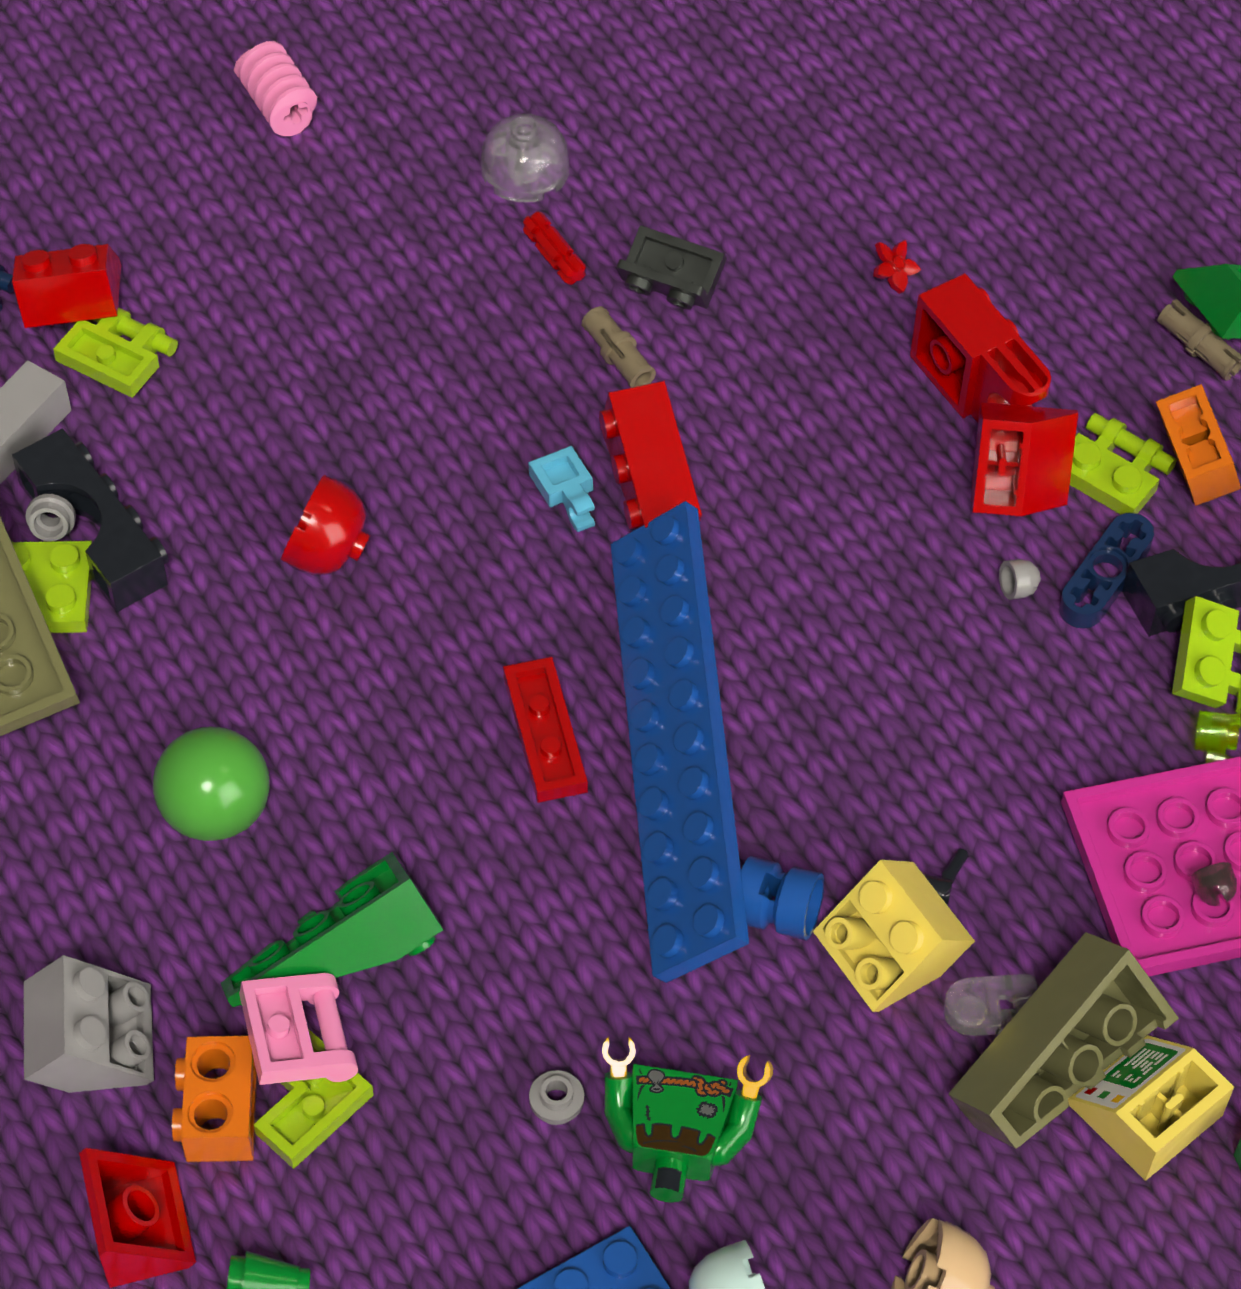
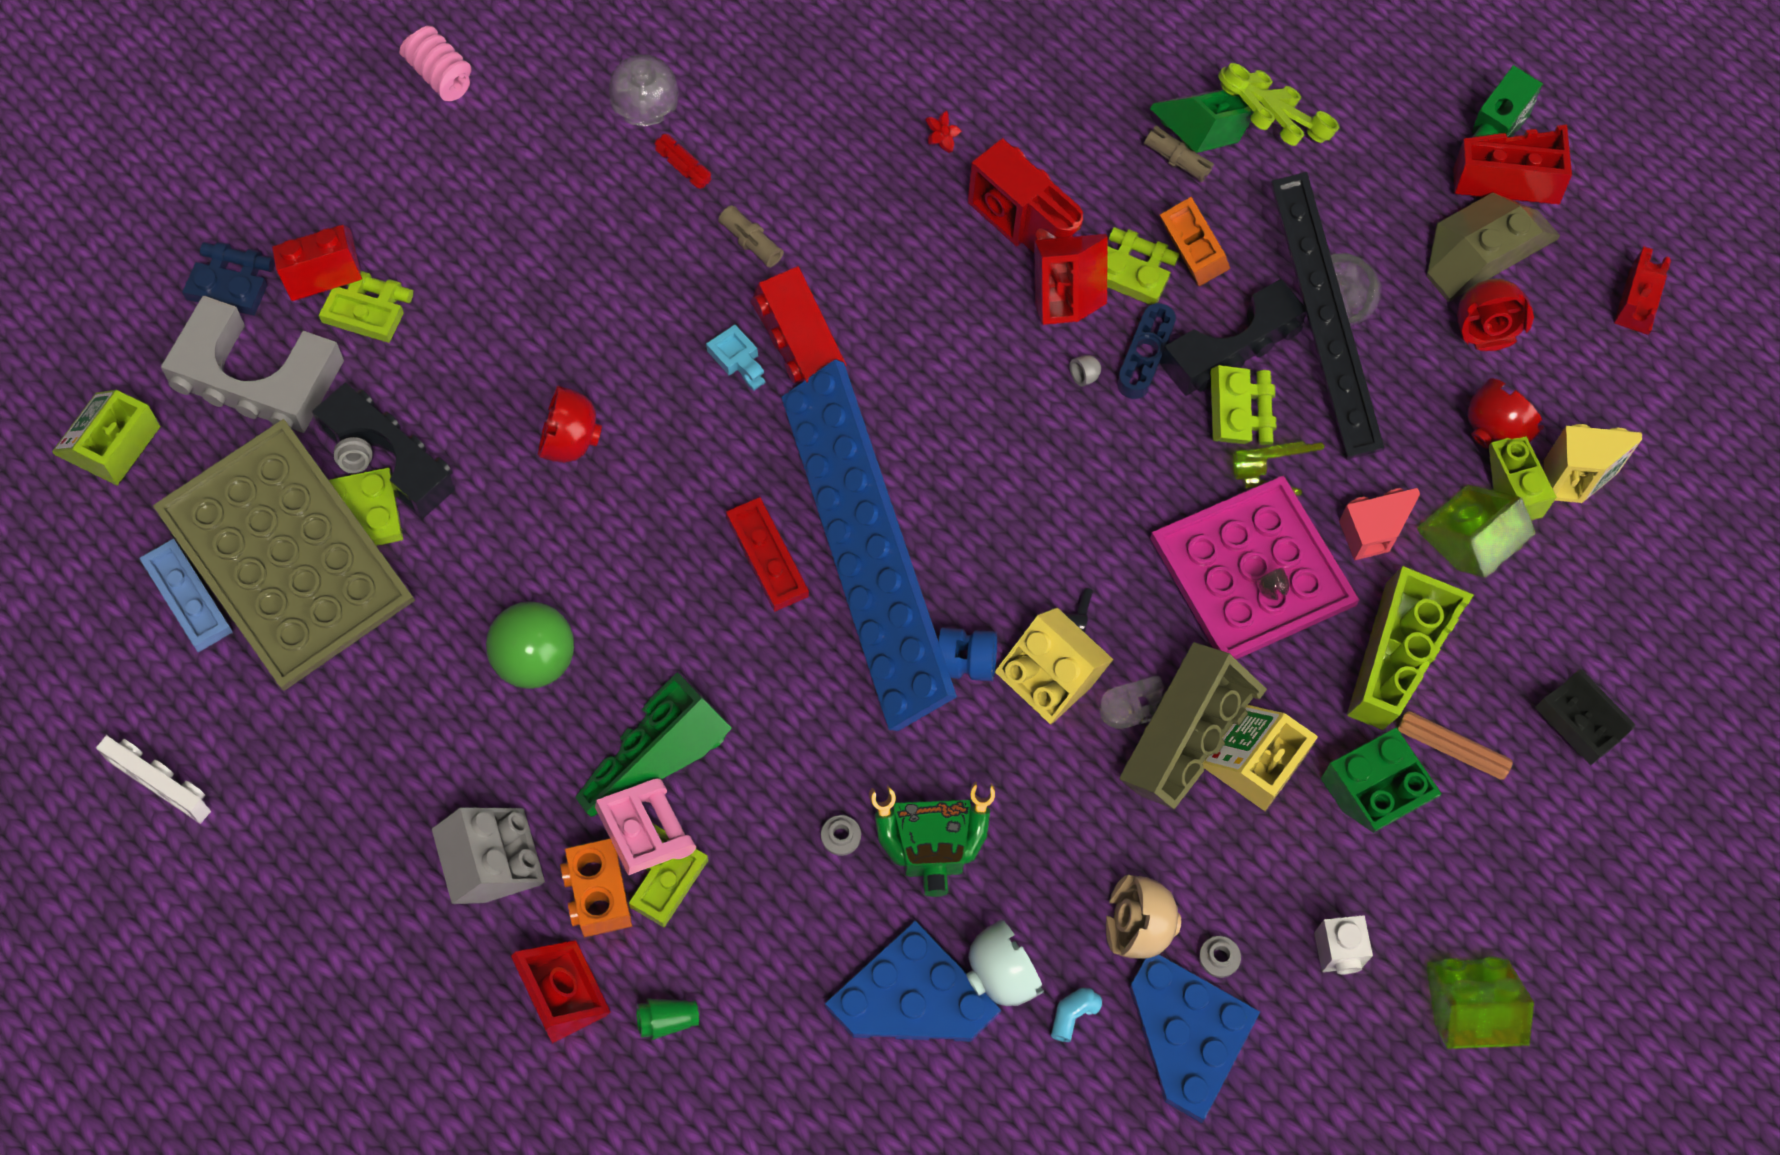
camera: 15 degrees left, 10 degrees up
pearl dark grey bracket [616,225,727,309] -> none

